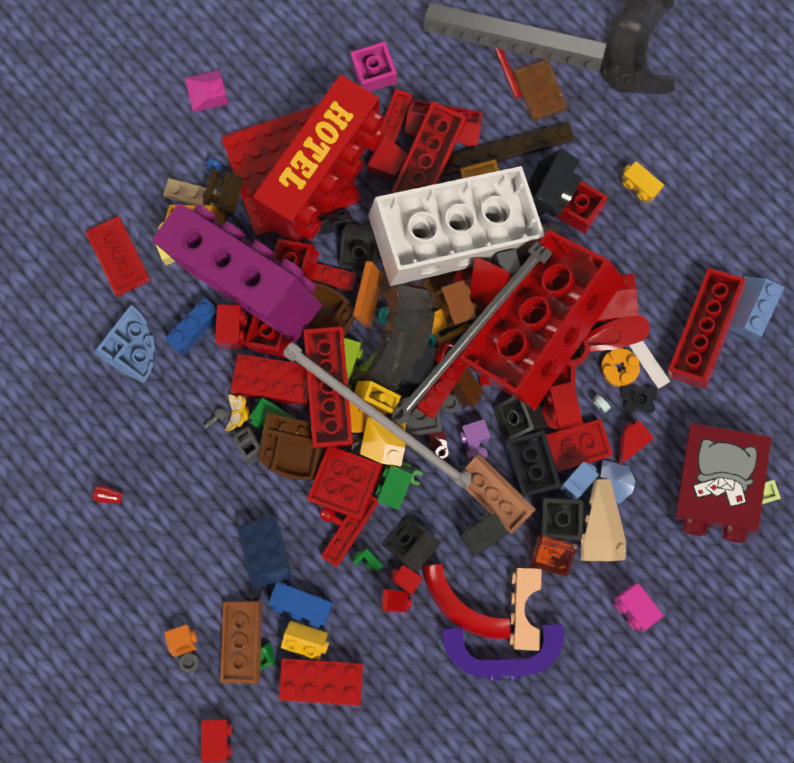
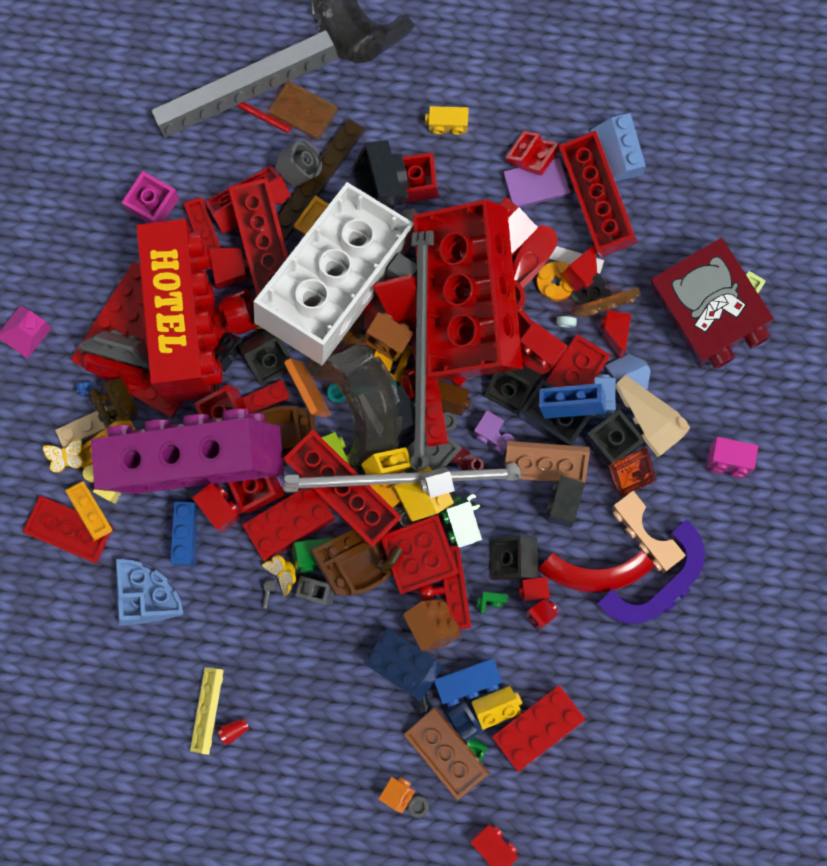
camera: 35 degrees left, 0 degrees up
none -> yellow animal [43,438,83,473]
none -> light orange tile [65,481,112,541]
none -> dark grey wedge [77,330,150,372]
none -> red plate [83,353,145,387]
none -> light yellow plate [190,667,223,755]
none -> red brick [219,289,260,335]
none -> dark grey brick [275,140,322,187]
none -> dark brown arm [376,546,403,572]
none -> dark orange brick [403,599,462,651]
none -> brick [420,467,455,498]
none -> dark blue panel [447,703,482,741]
none -> medium lavender tile [503,158,570,208]
none -> red slope [506,131,560,176]
none -> blue brick [539,384,606,419]
none -> red slope [561,246,597,292]
none -> clear orange plate [572,287,640,318]

